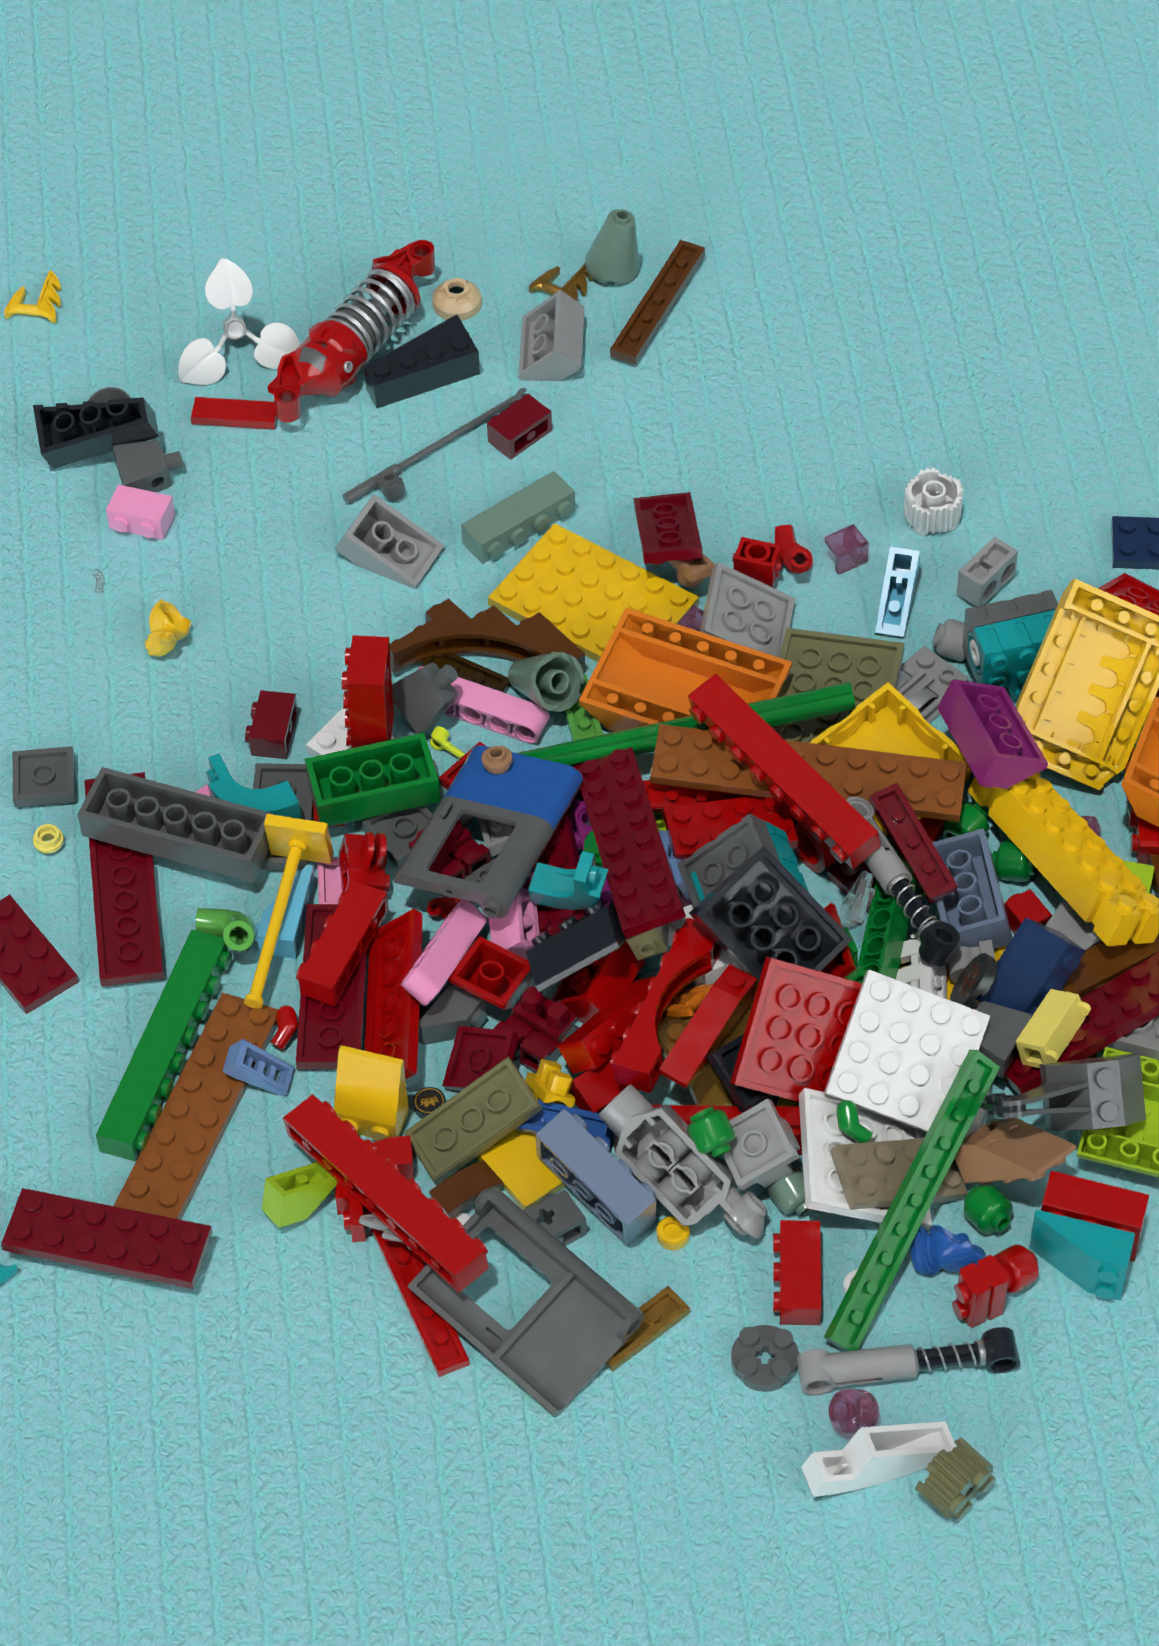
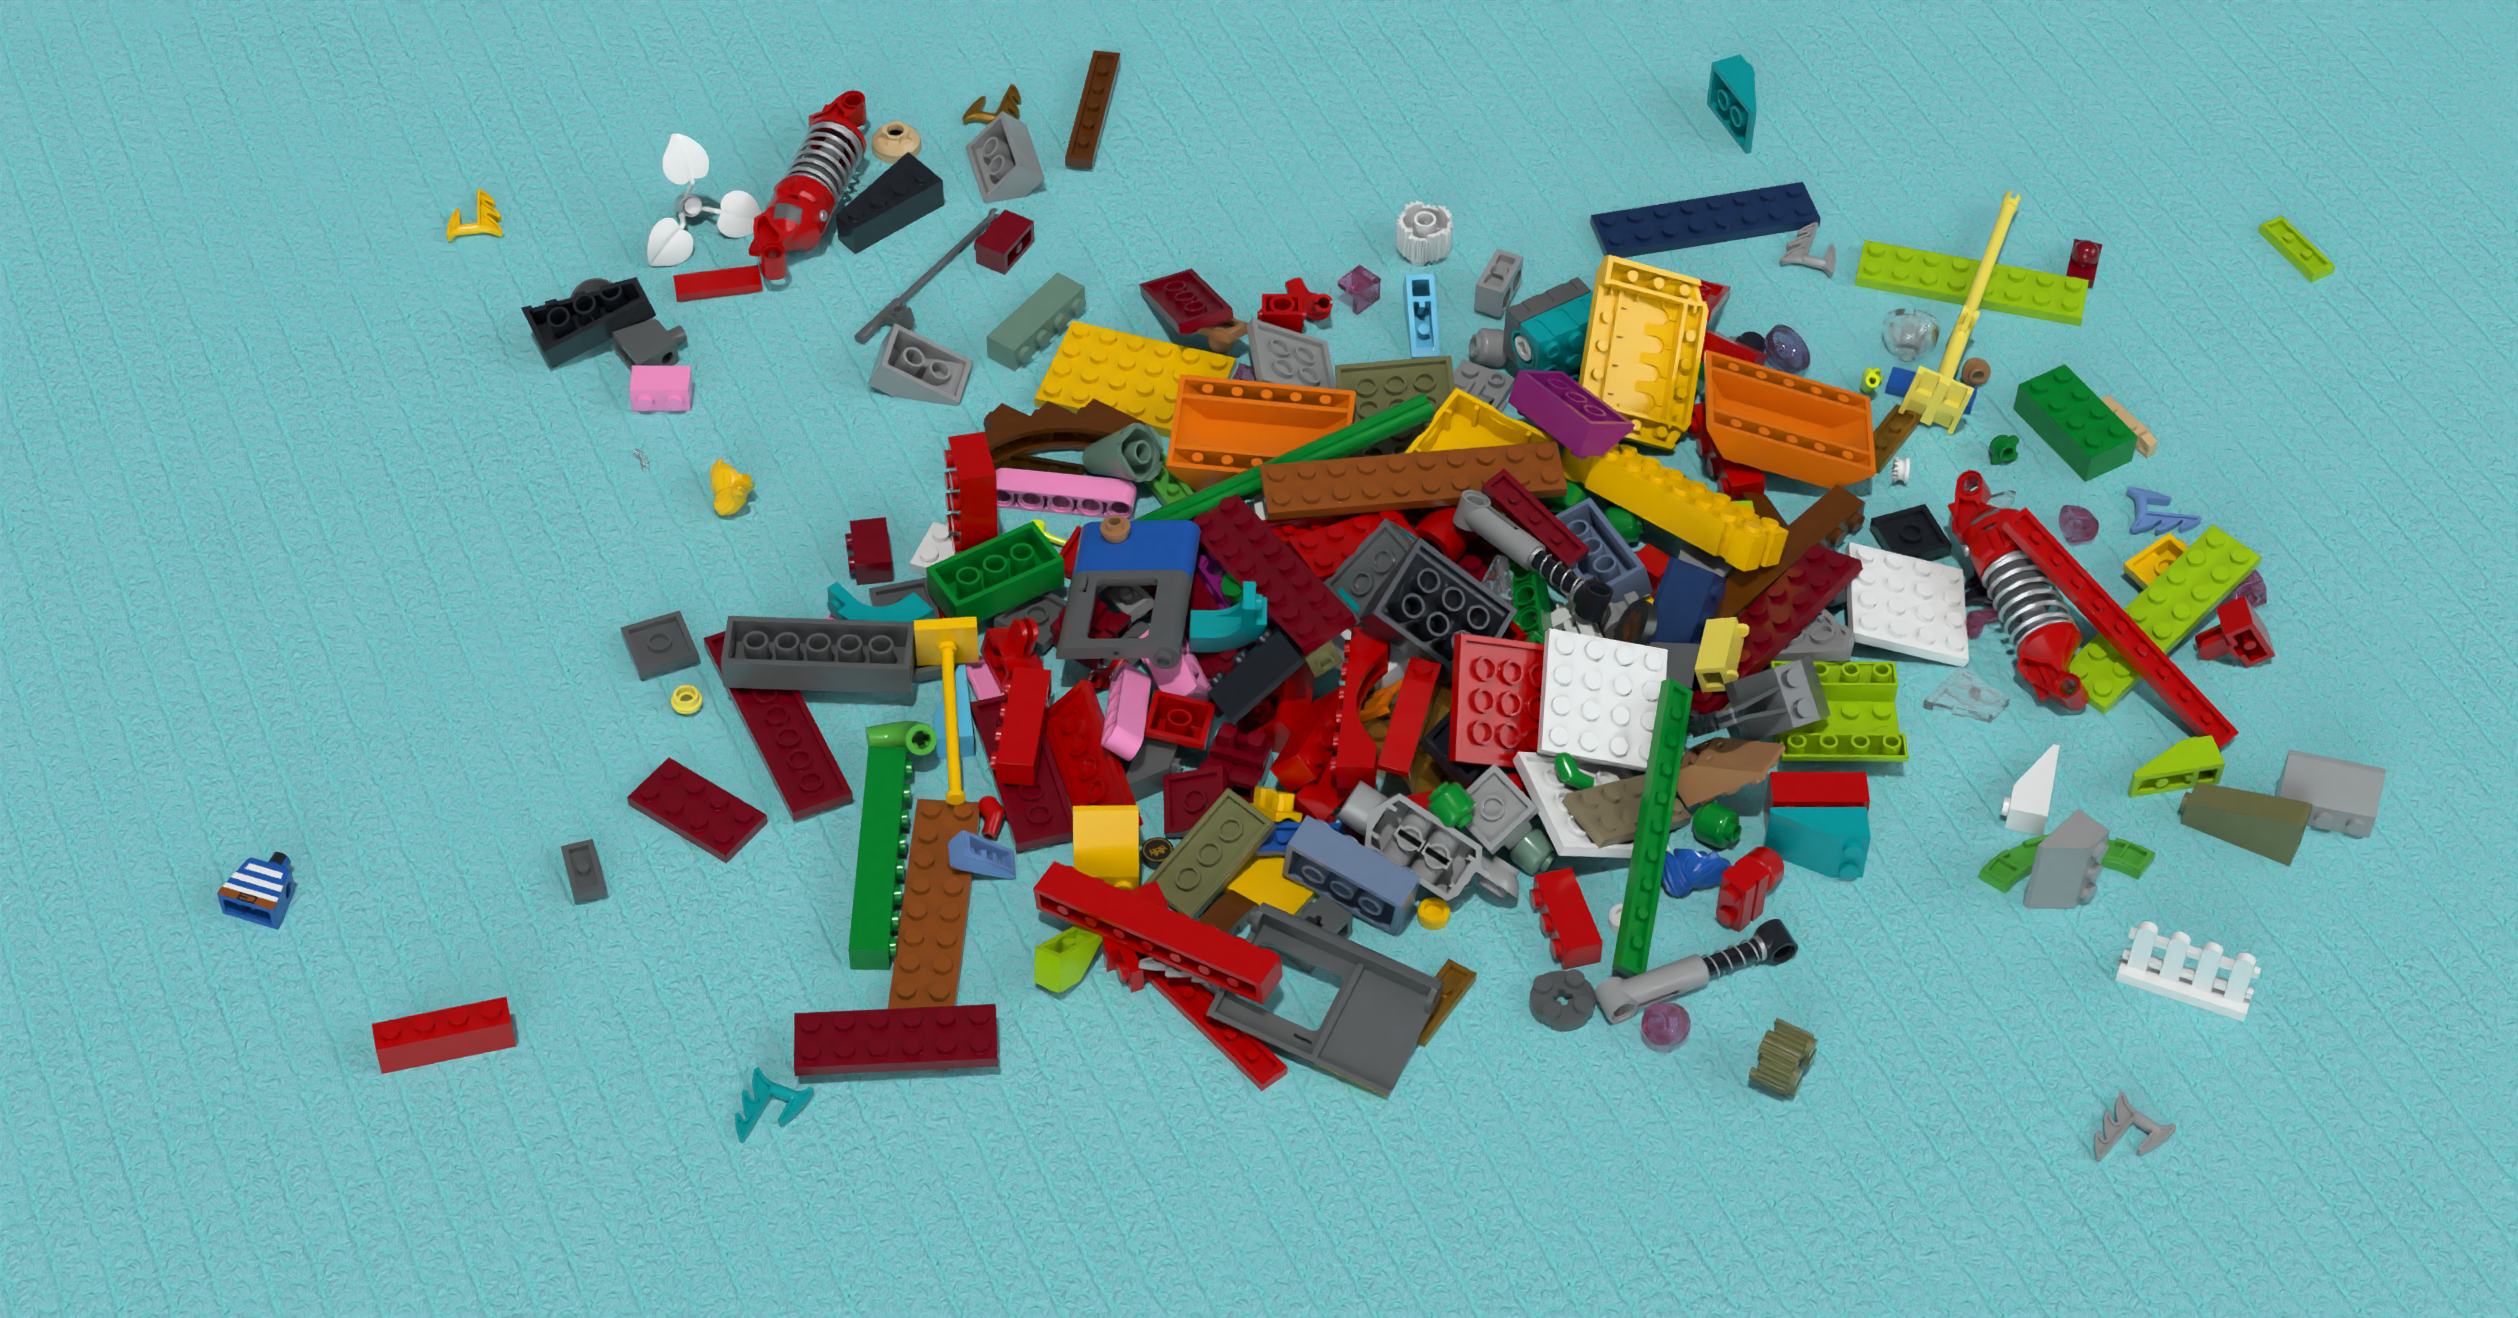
camera: 20 degrees left, 5 degrees down
dark grey torso [392,662,458,734] -> none
sand green cone [585,209,640,285] -> none
red brick [688,673,881,869] -> none
white slope [801,1421,956,1497] -> none

